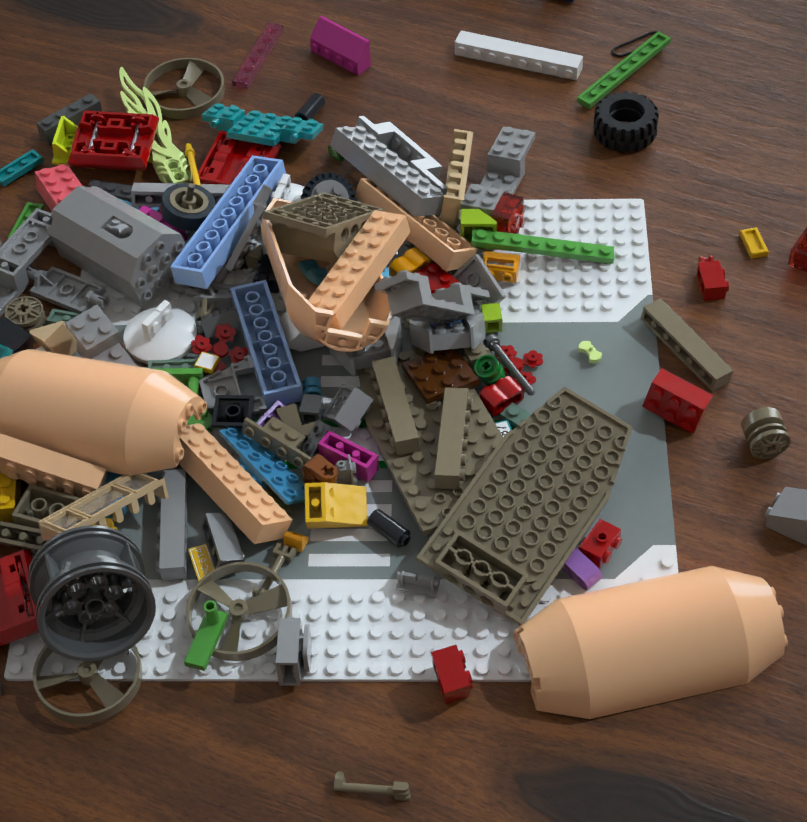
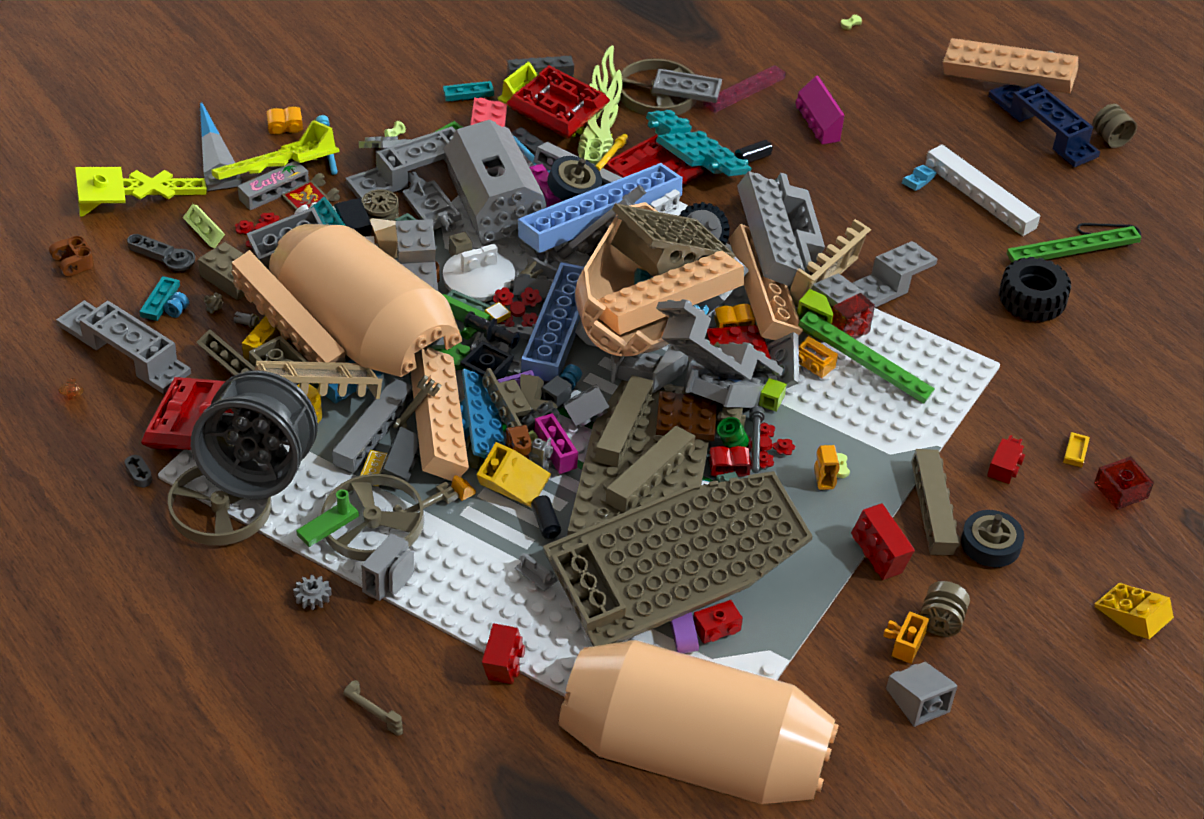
camera: 25 degrees right, 5 degrees down
none -> light grey gear [294,575,331,610]
none -> dark tan hinge [393,375,442,429]
none -> dark tan brick [449,232,472,257]
none -> black piece [464,311,520,349]
none -> light grey tile [652,69,722,103]
none -> light orange brick [814,445,840,490]
none -> light orange brick [883,611,929,664]
none -> medium azure slope [902,165,937,191]
none -> wheel [961,510,1024,567]

